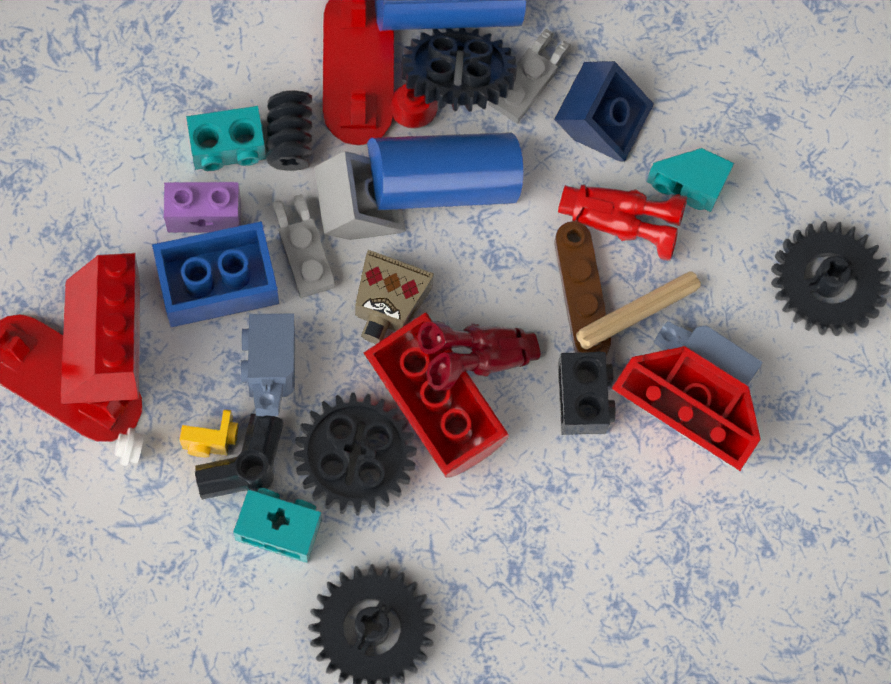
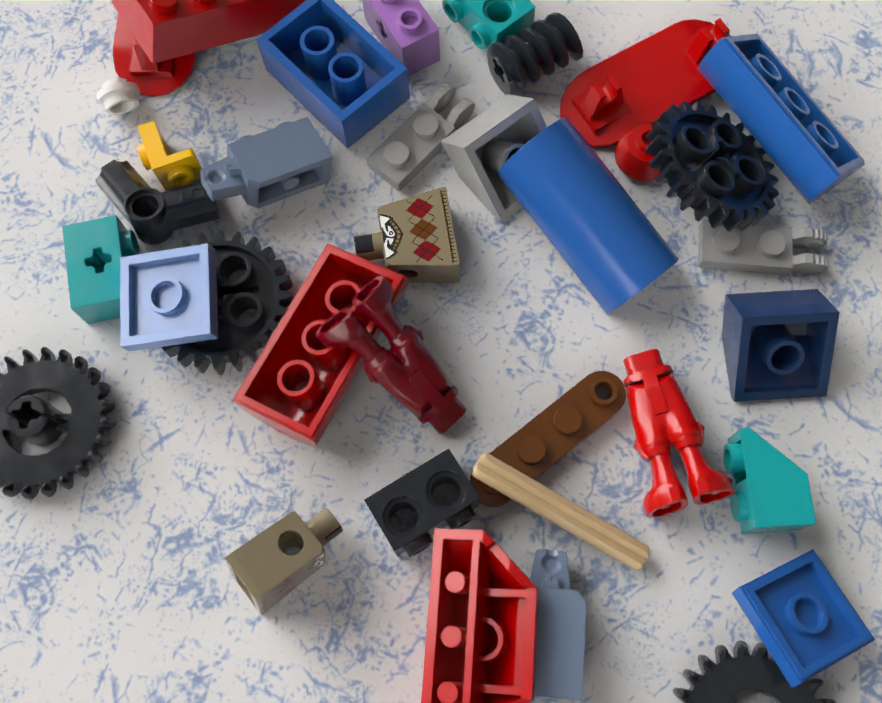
camera: 70 degrees right, 0 degrees up
none -> plate [120,243,218,351]
none -> dark tan torso [225,508,343,616]
none -> blue plate [732,549,875,688]

